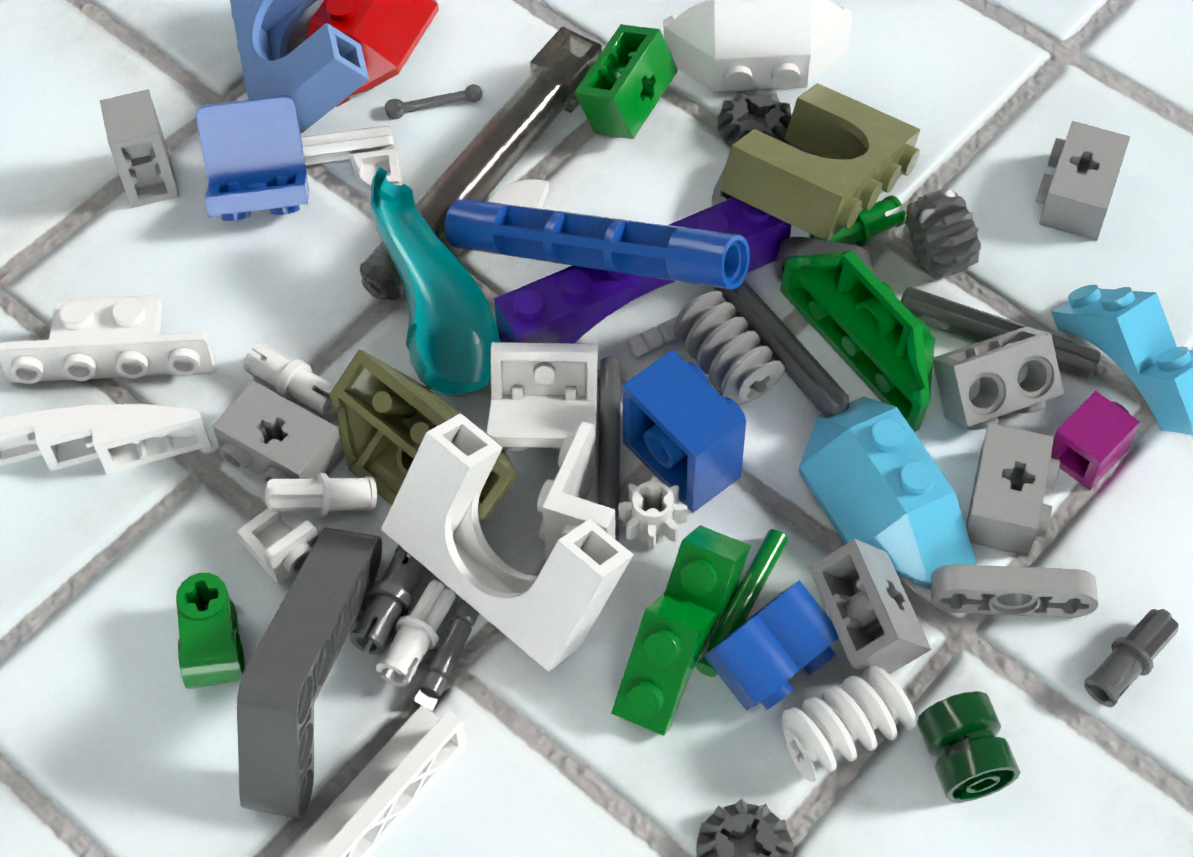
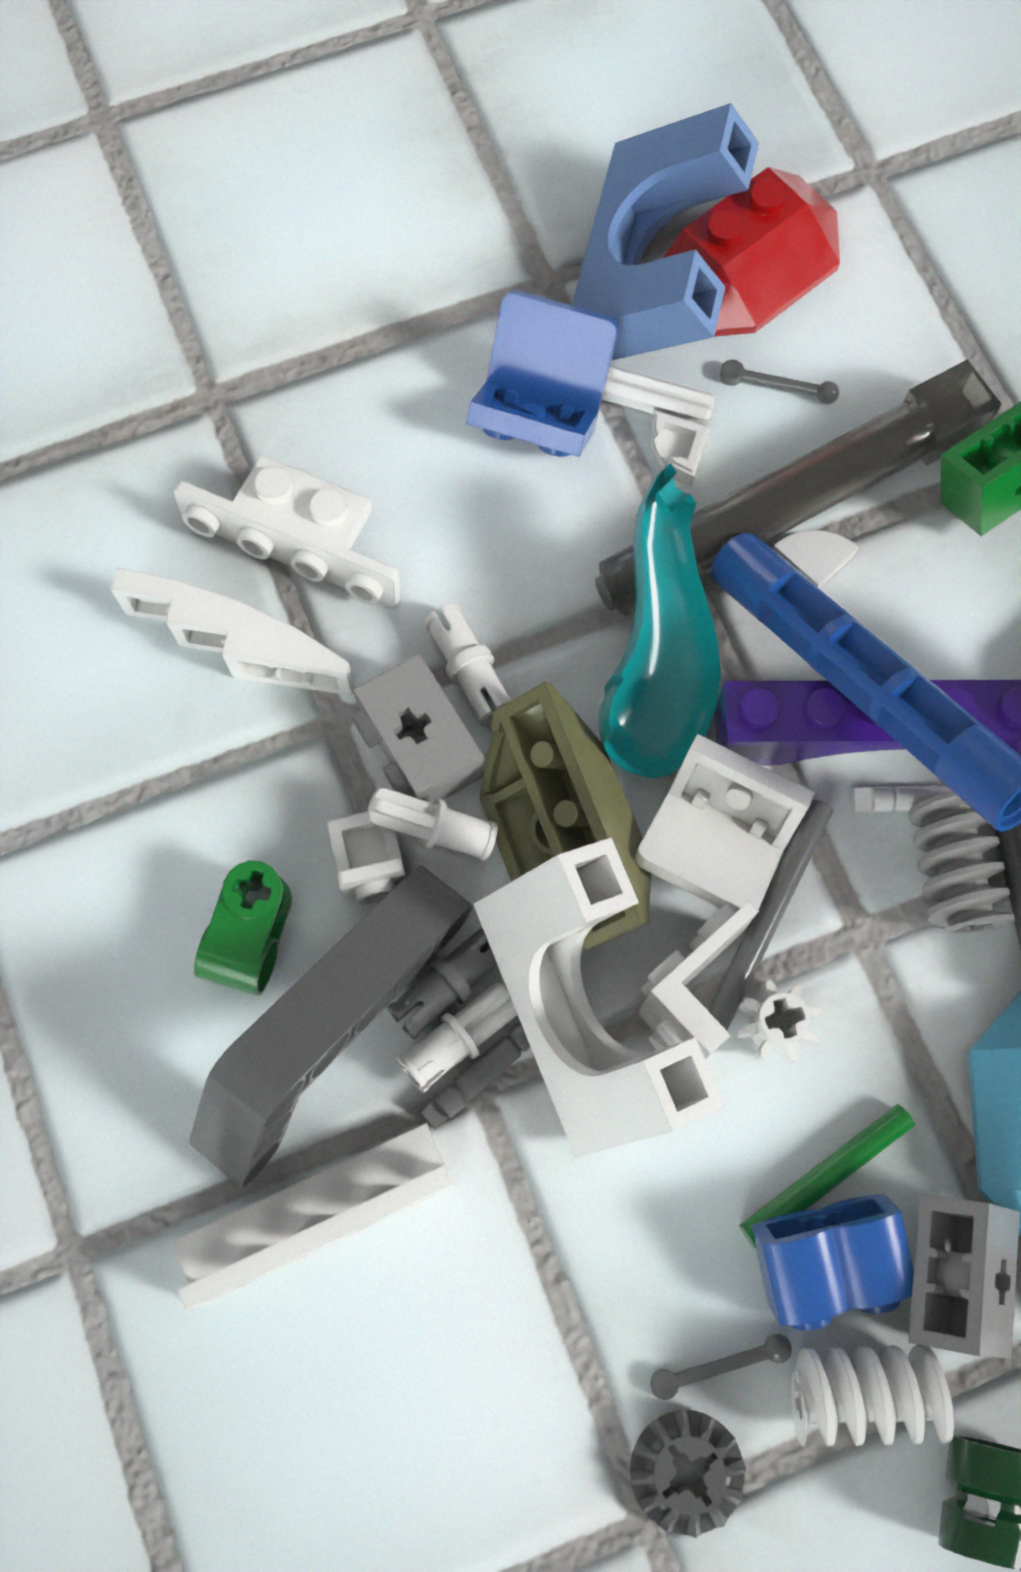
camera: 25 degrees right, 15 degrees up
light grey brick [99,89,179,208] -> none
green arch [611,525,751,736] -> none
blue brick [622,349,746,513] -> none
none -> dark grey hinge [650,1334,792,1400]

